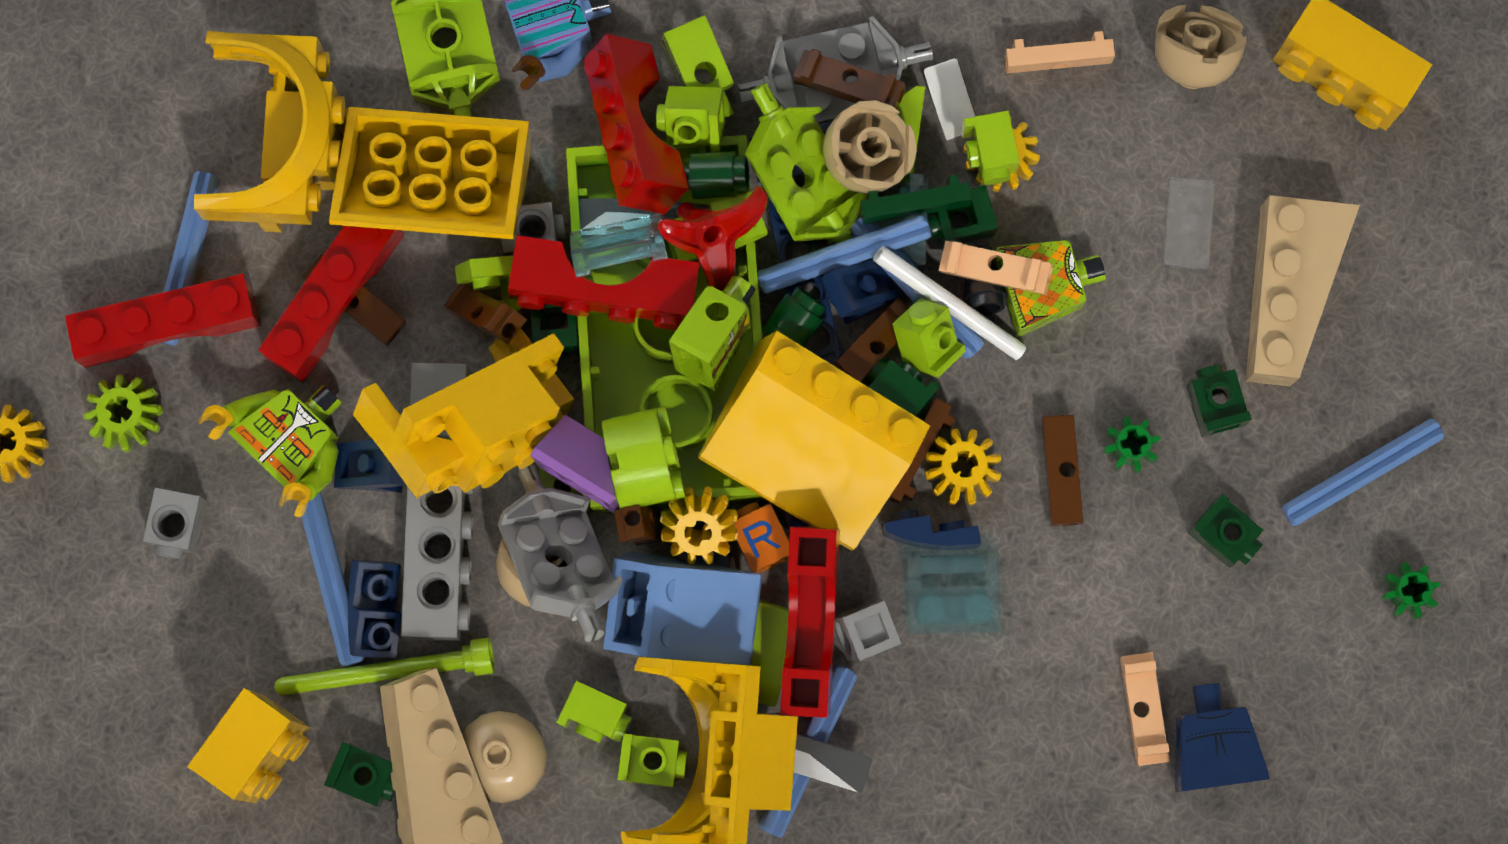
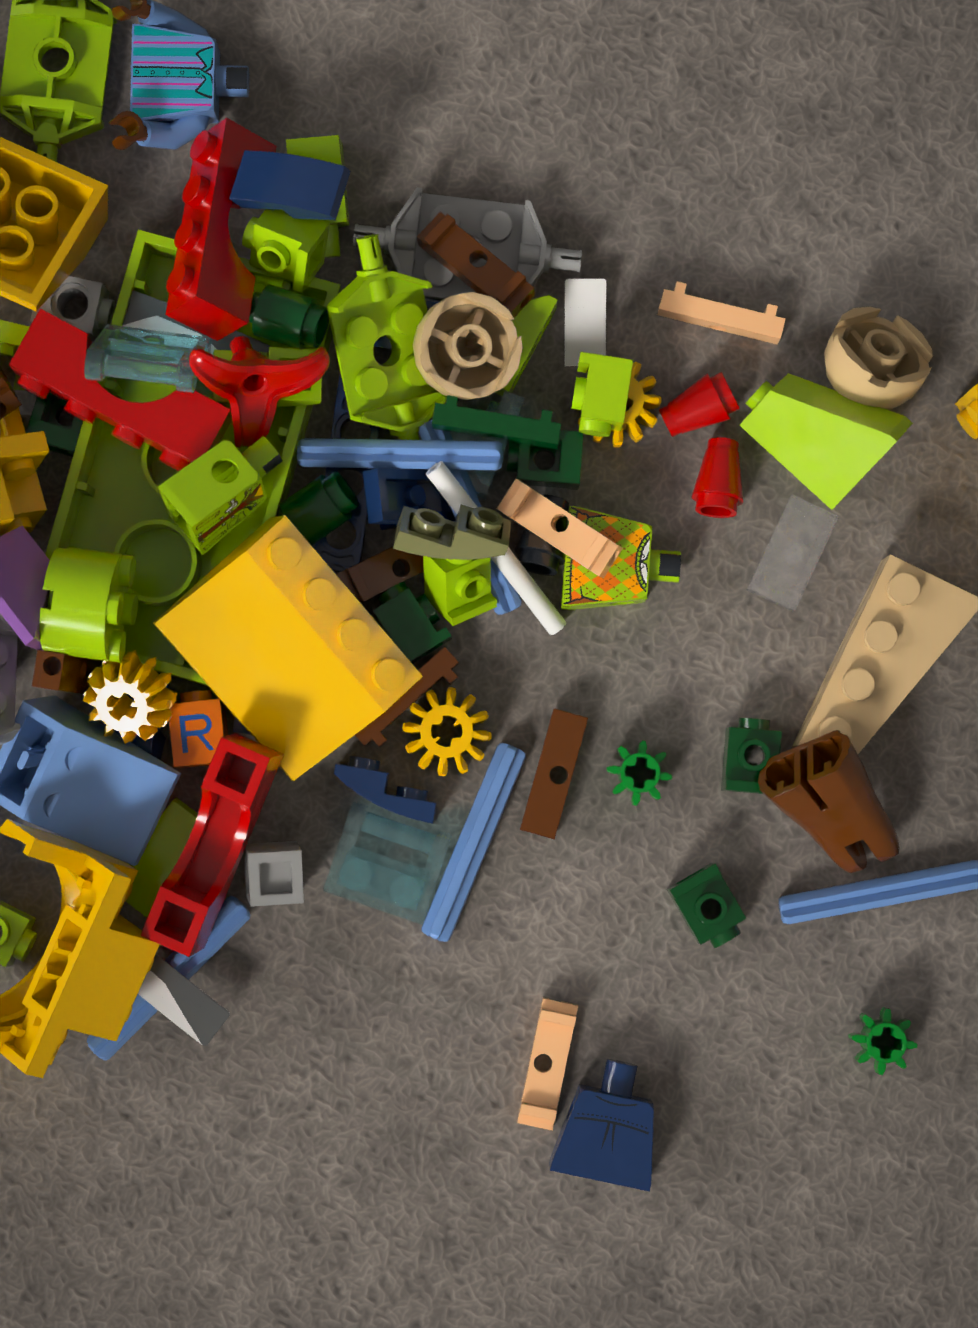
camera: 20 degrees right, 5 degrees up
none -> dark blue slope [229,150,351,220]
none -> olive slope [393,504,511,560]
none -> medium blue axle [421,743,526,942]
none -> red cone [659,372,740,437]
none -> red cone [691,437,743,518]
none -> lime slope [740,373,913,510]
none -> reddish brown piece [758,730,900,873]

